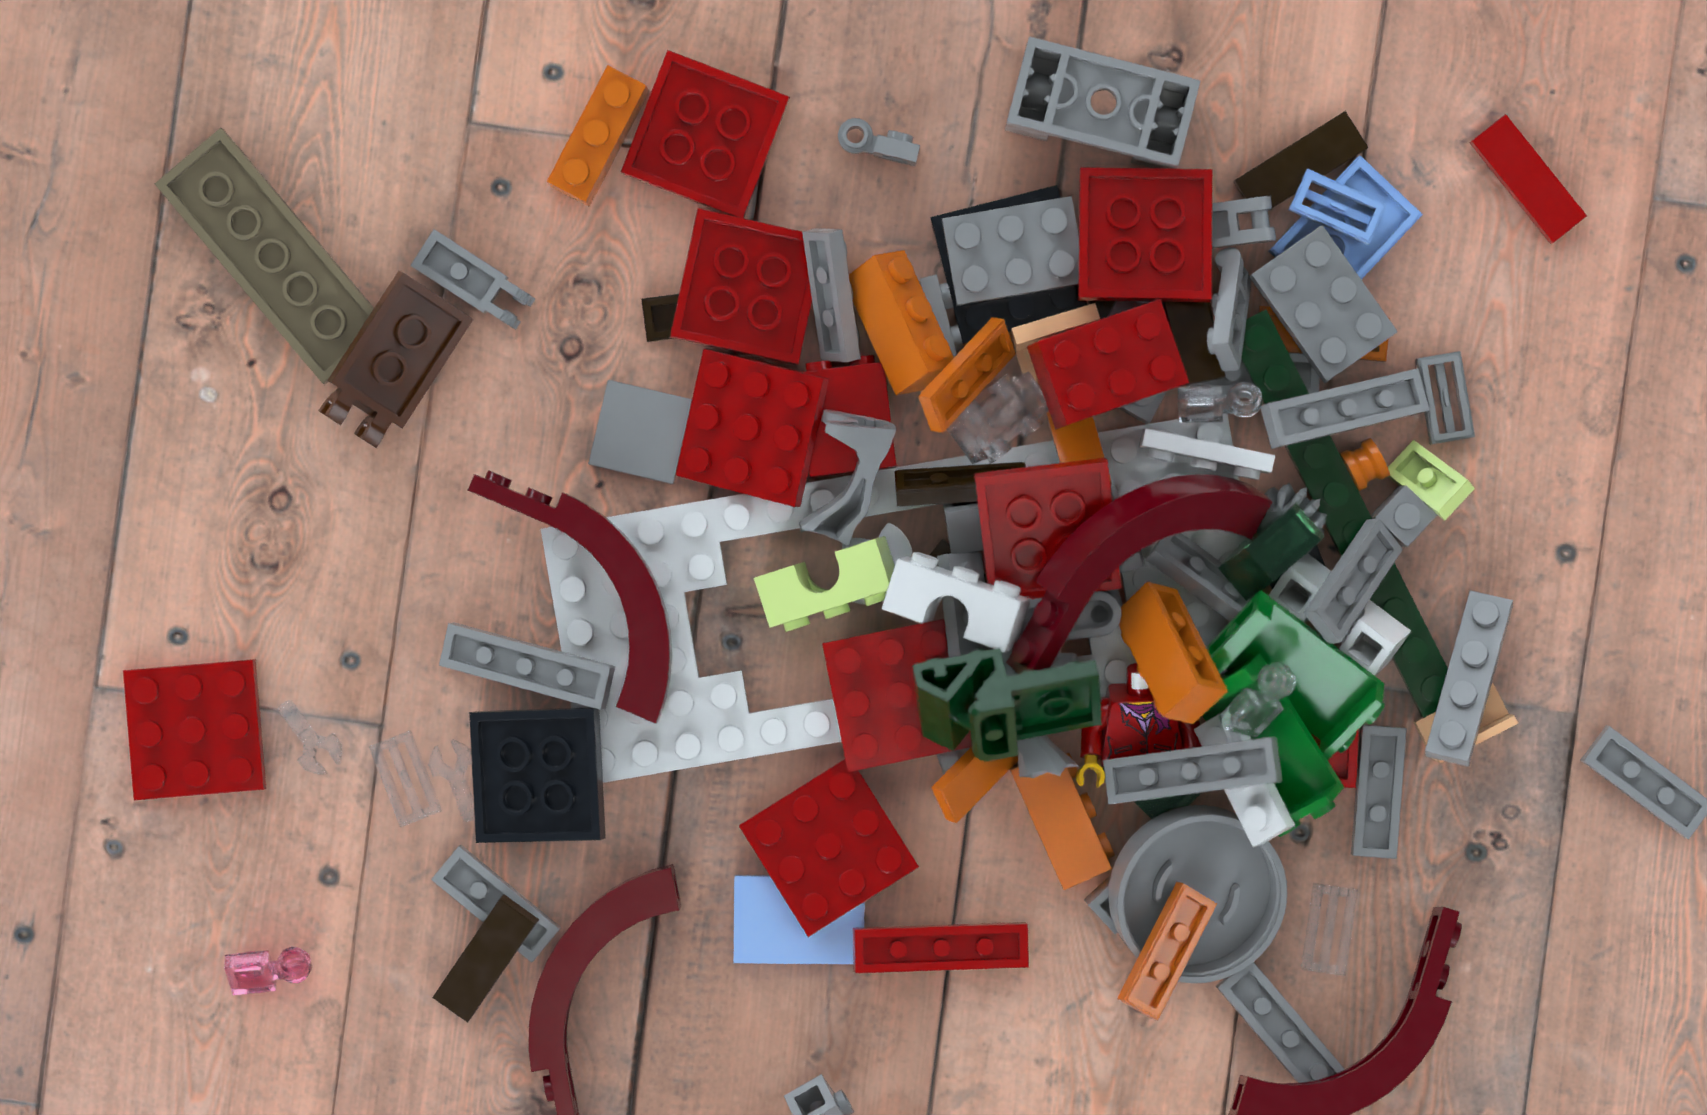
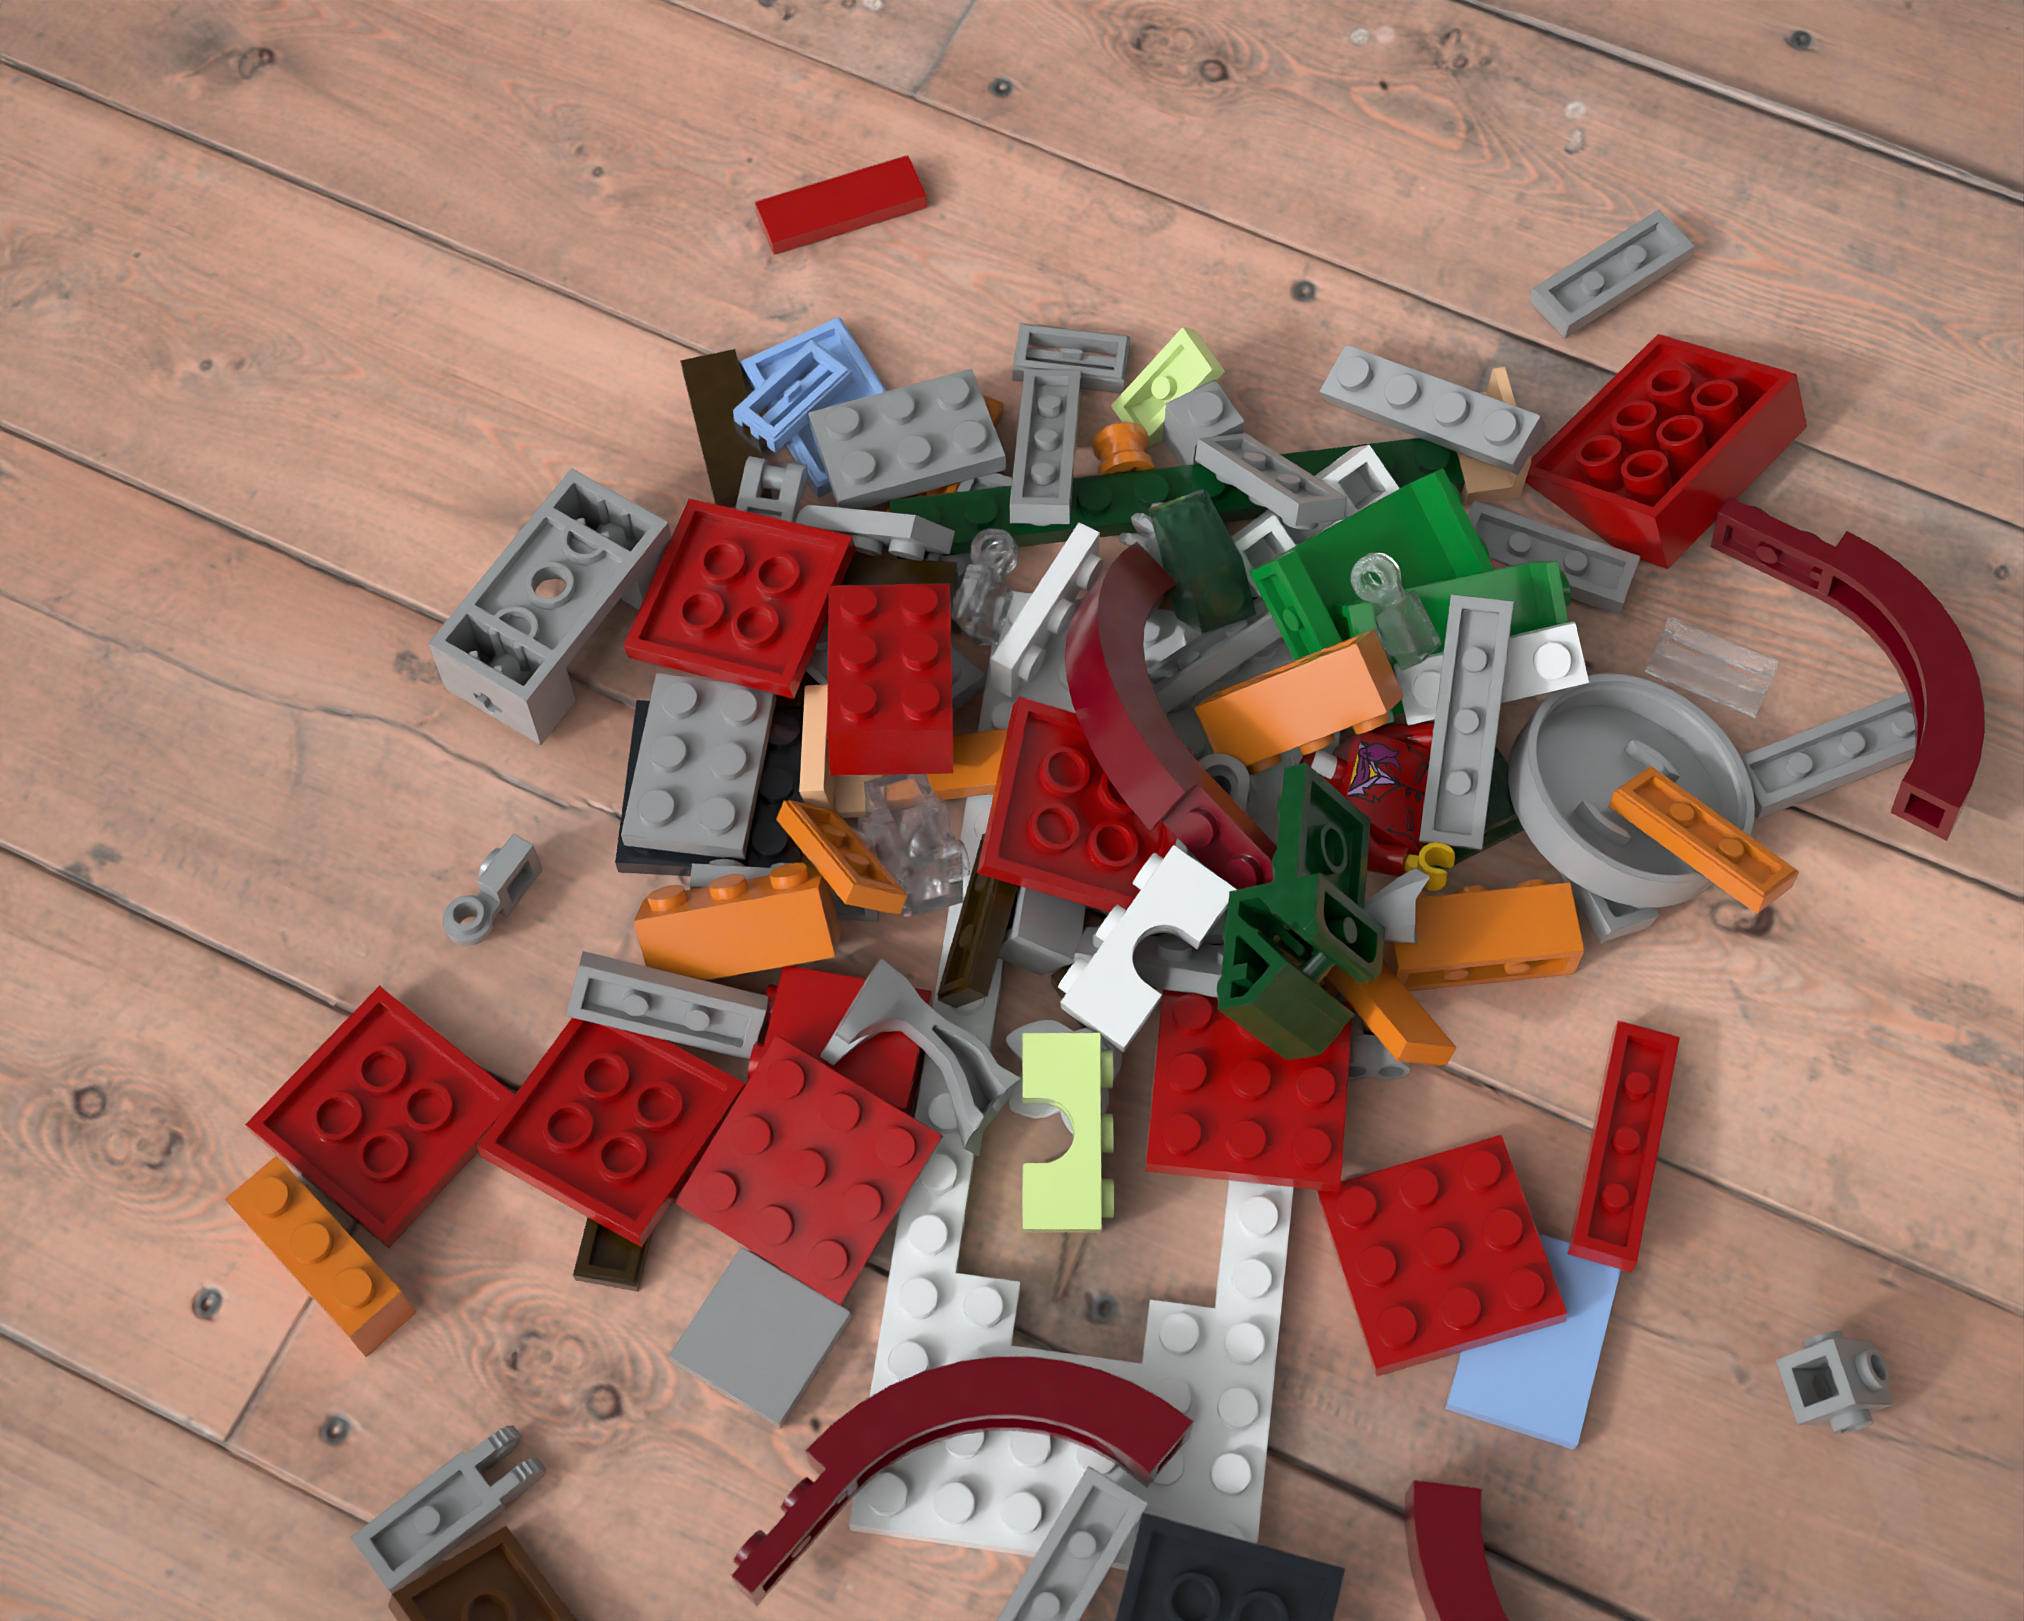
camera: 70 degrees left, 25 degrees down
none -> red slope [1525,334,1807,569]

